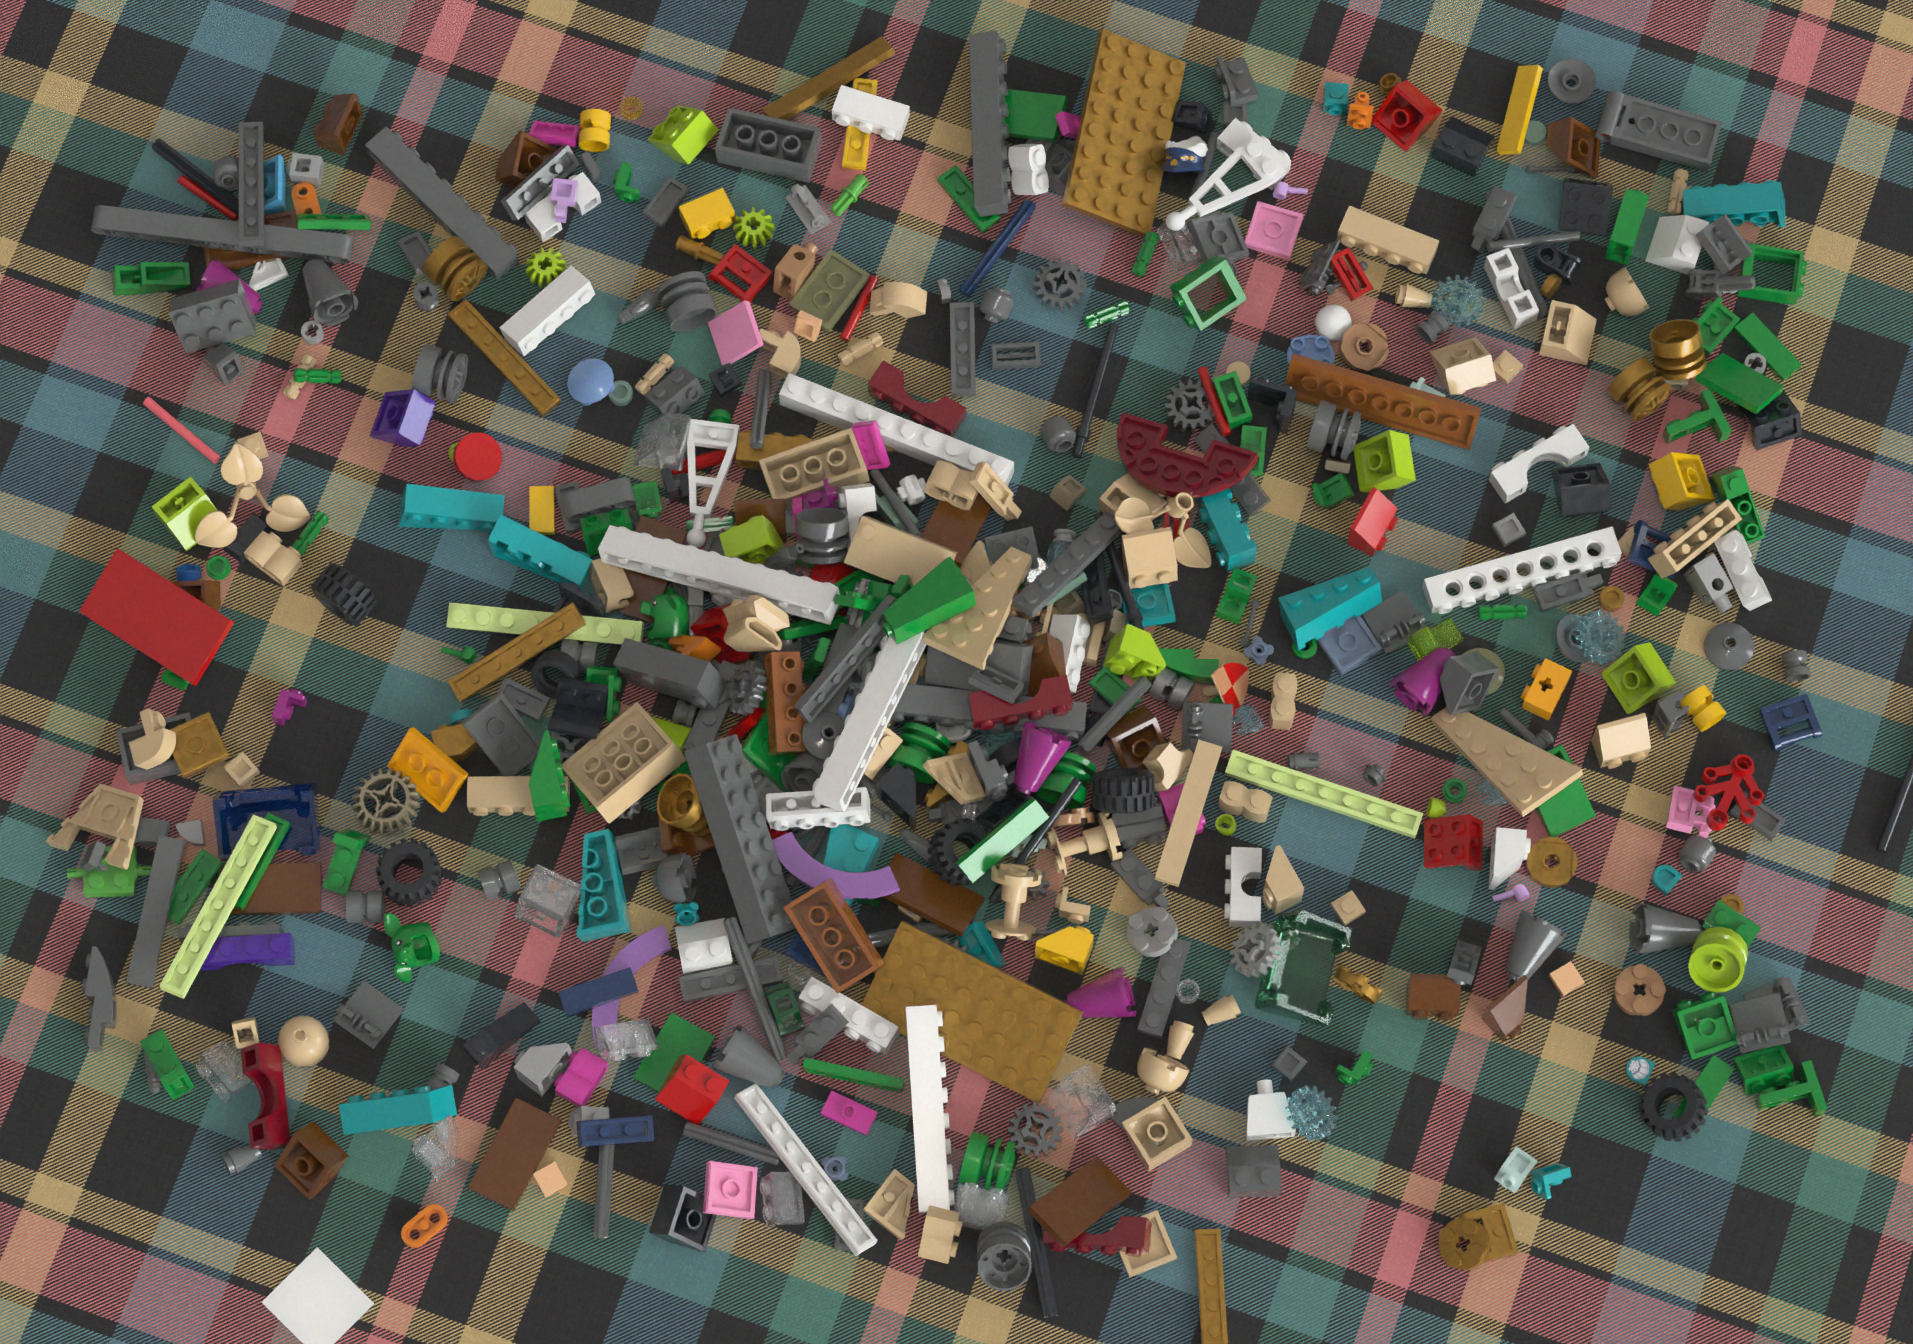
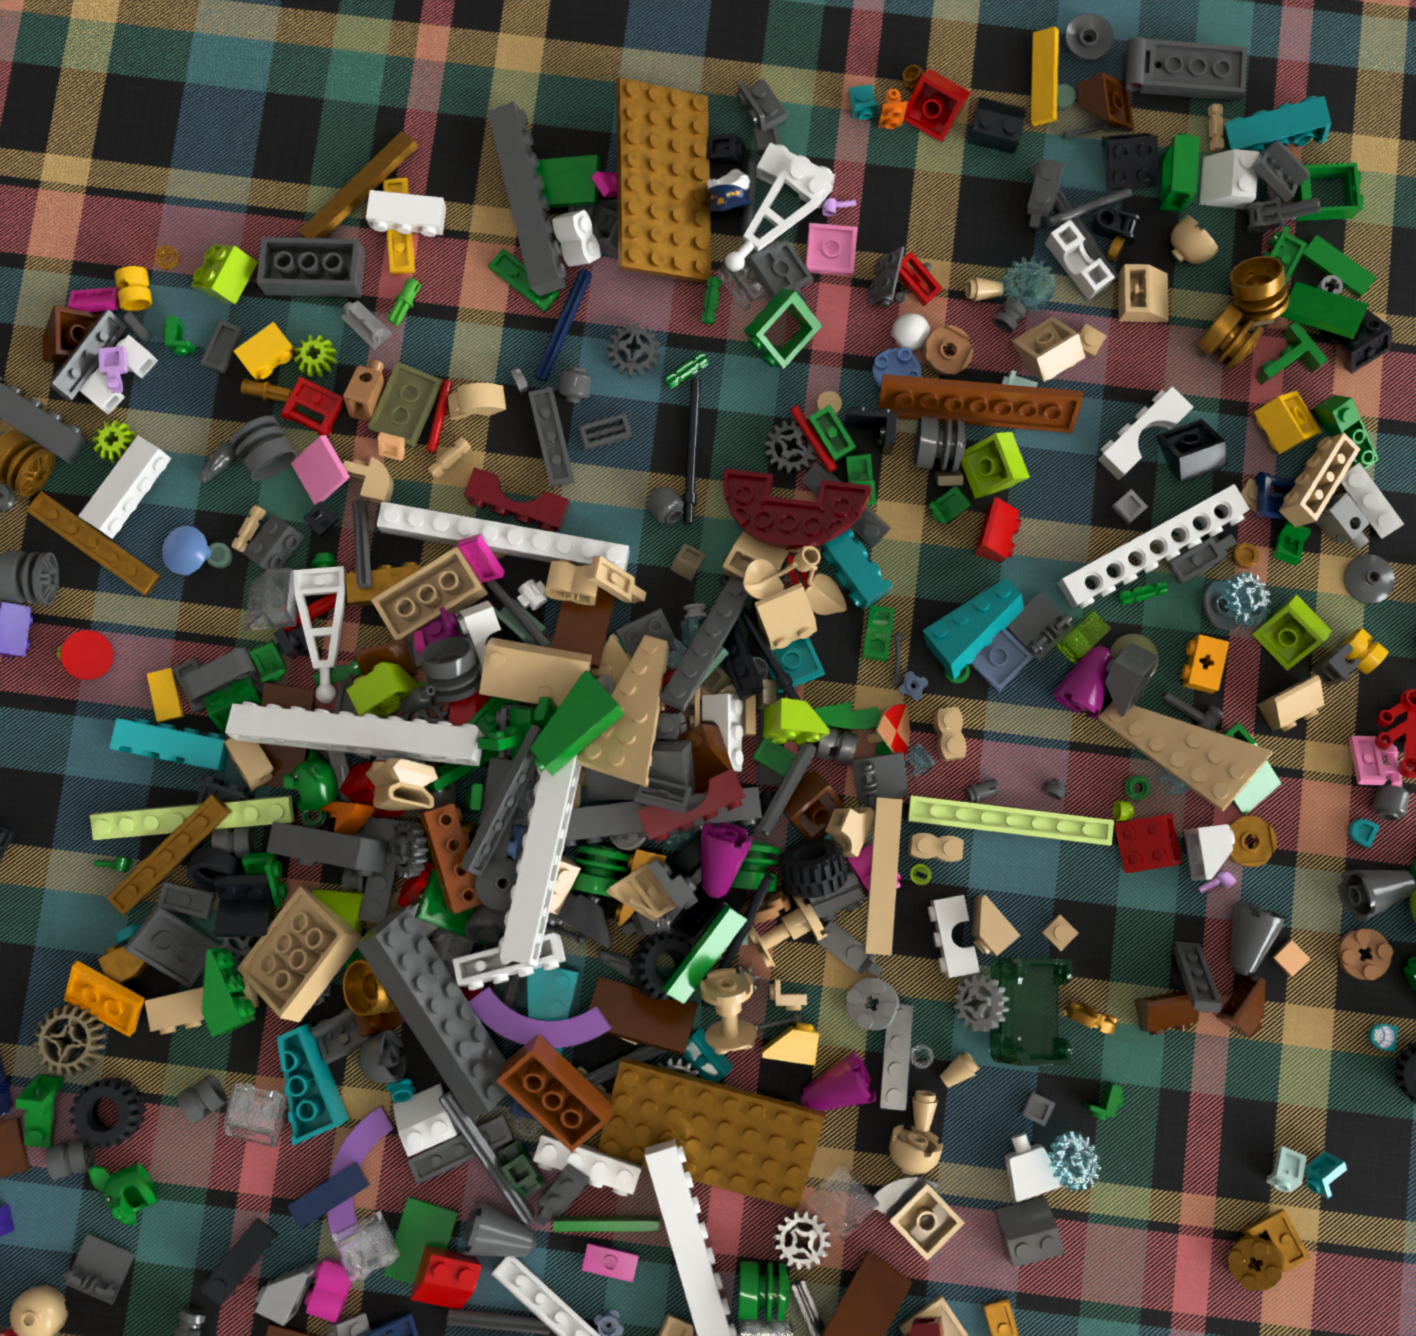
camera: 15 degrees left, 10 degrees up
teal wedge [398,484,504,533] -> none
tan brick [1337,206,1439,275] -> none

